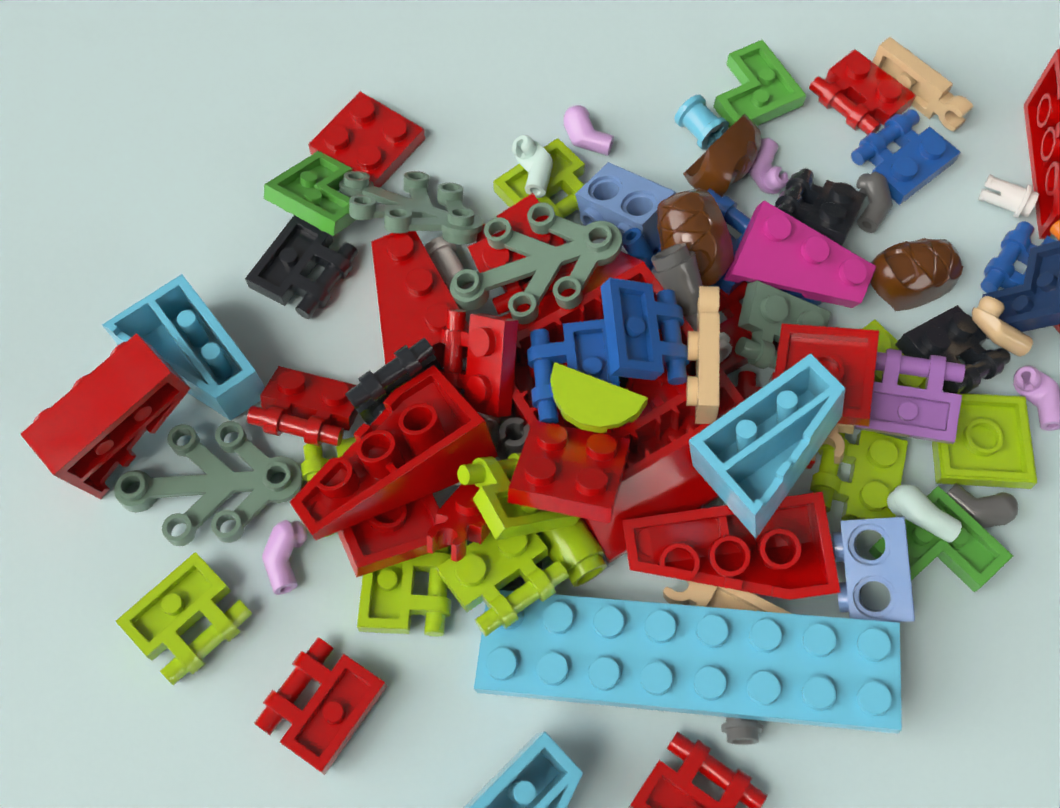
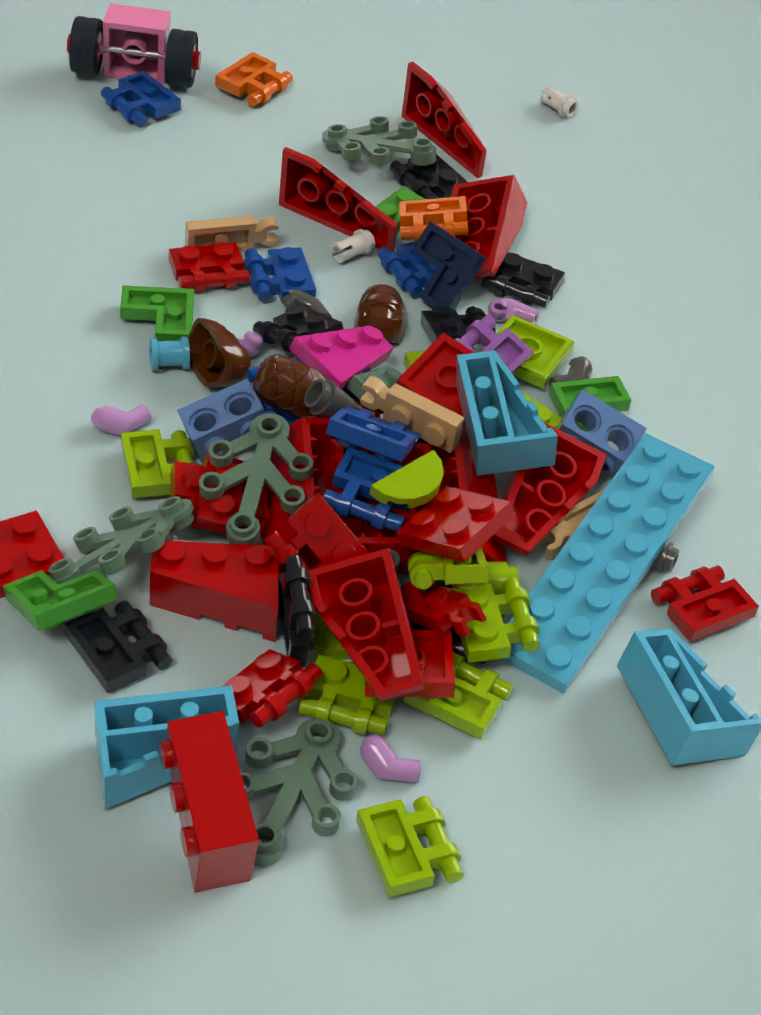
camera: 70 degrees left, 20 degrees down
red plate [253,637,387,775] -> none
light aqua arm [512,135,553,198] -> none
light aqua arm [887,484,962,543] -> none
tan arm [972,296,1033,357] -> none

